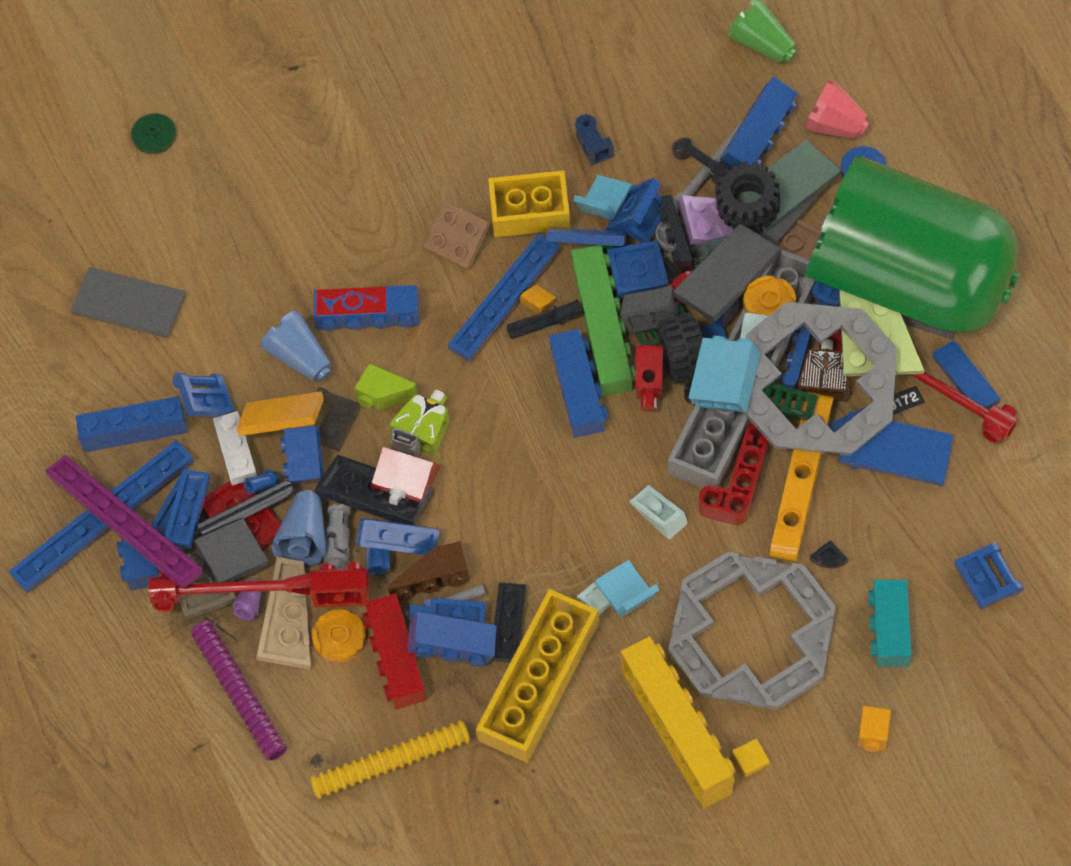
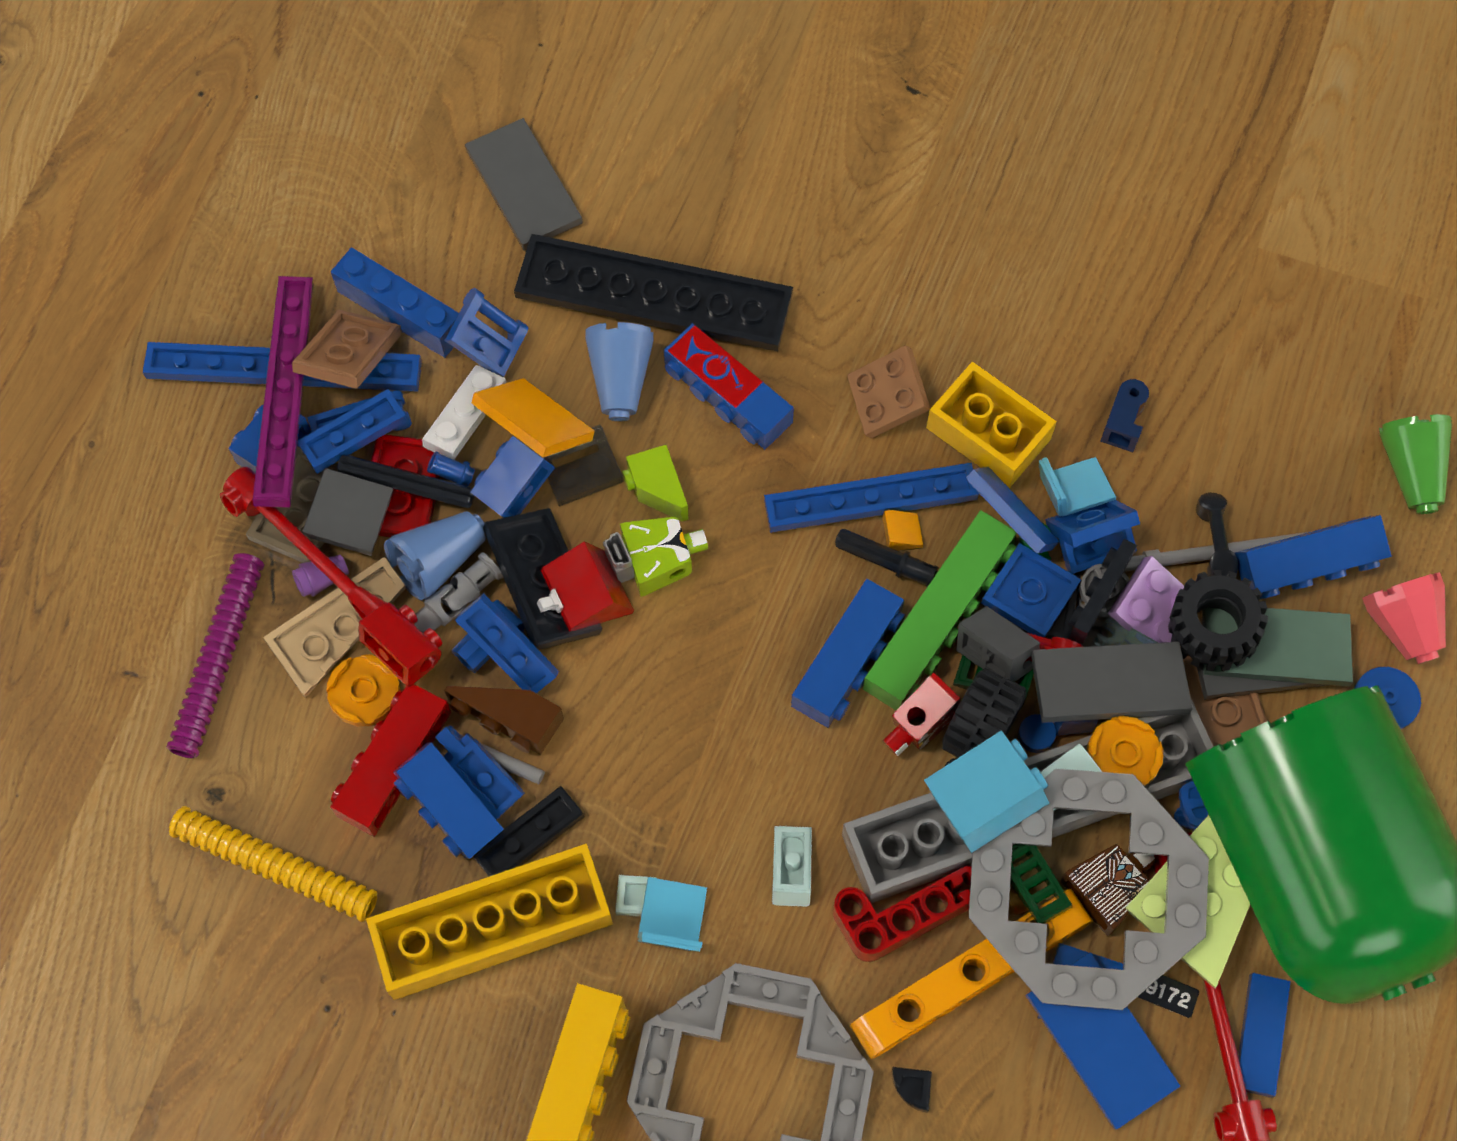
camera: 40 degrees right, 5 degrees up
dark green piece [131,113,176,154] -> none
blue plate [782,325,812,390] -> none
none -> medium nougat tile [292,310,401,389]
none -> black plate [514,234,793,352]

